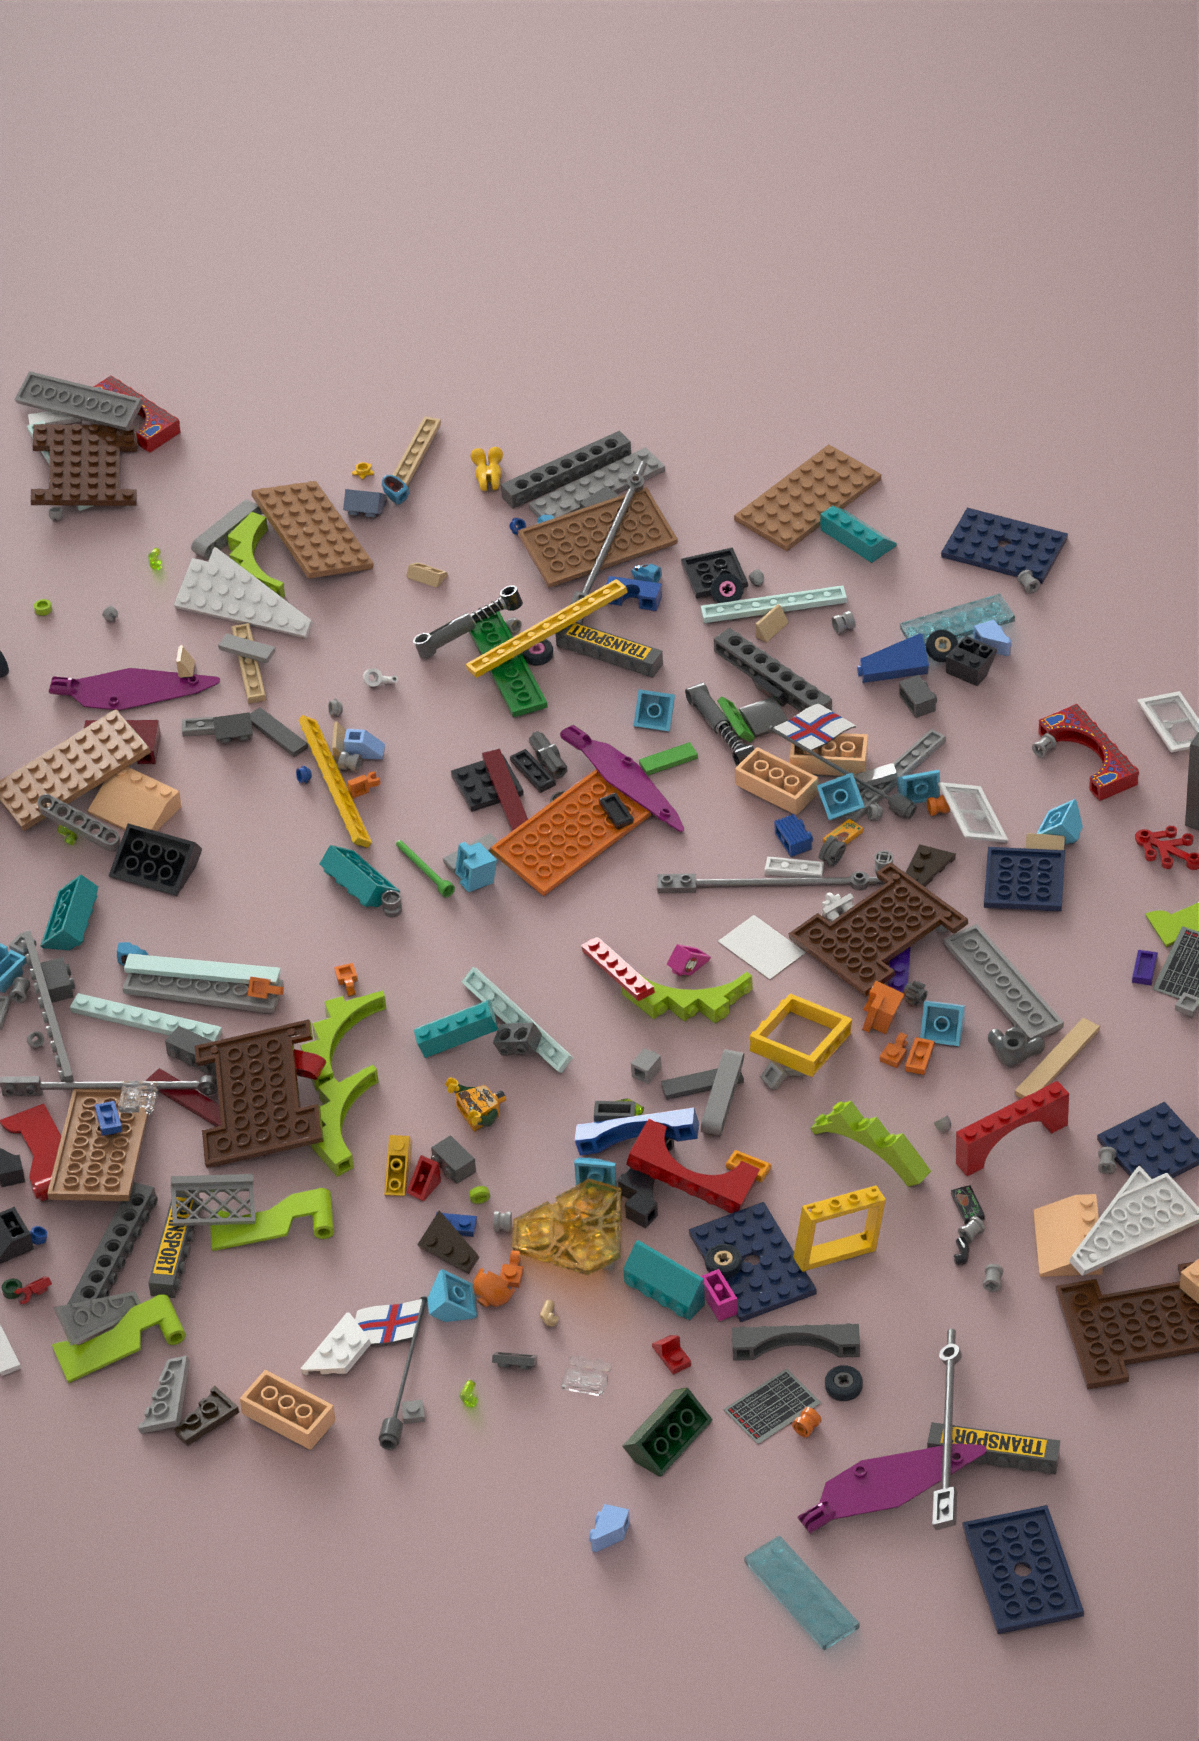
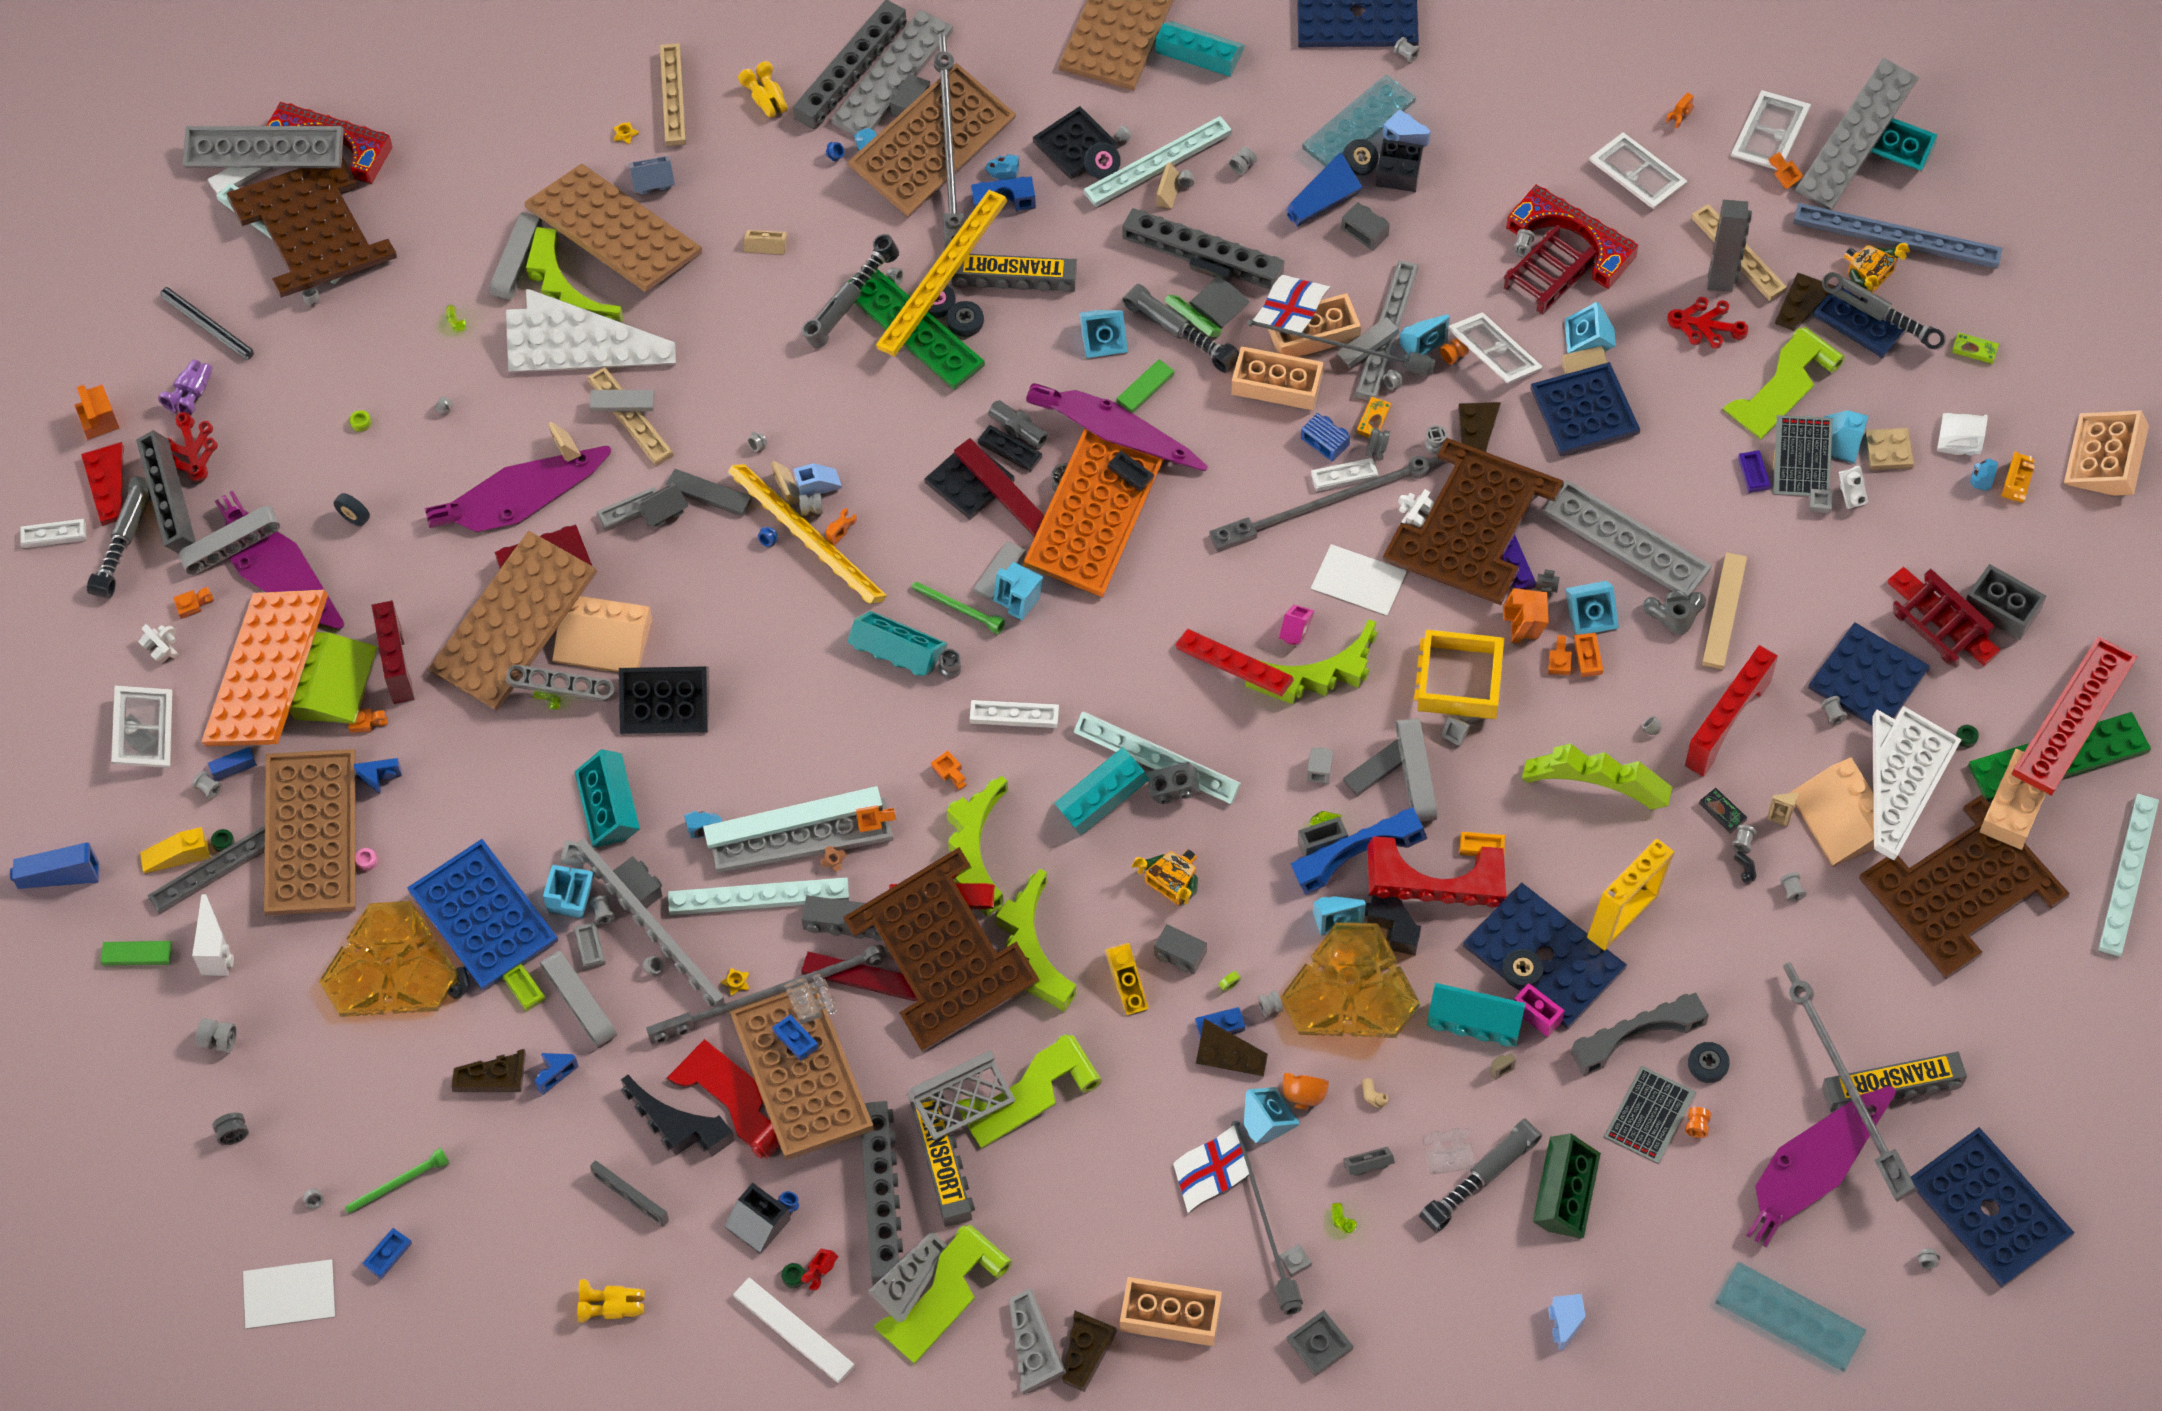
camera: 25 degrees left, 15 degrees up
white wing [301,1312,371,1375] -> none
white plate [363,668,398,687] -> none
dark azure rock [382,475,409,504] -> none
red slope [406,1155,441,1201] -> none
orange plate [500,1250,524,1288] -> none
red slope [652,1335,691,1375] -> none
medium azure slope [817,773,865,821] -> none
none -> yellow plate [721,968,749,996]
none -> nougat plate [821,846,846,871]
none -> black bush [947,301,984,337]
none -> white plate [970,700,1059,728]
none -> light grey hinge [1178,170,1194,188]
none -> dark grey plate [1286,1310,1353,1377]
none -> piece [1419,1118,1543,1233]
none -> dark tan plate [1490,1053,1516,1080]
none -> dark red fence [1504,225,1596,315]
none -> tan slope [1767,793,1799,826]
none -> light grey plate [1917,1248,1941,1269]

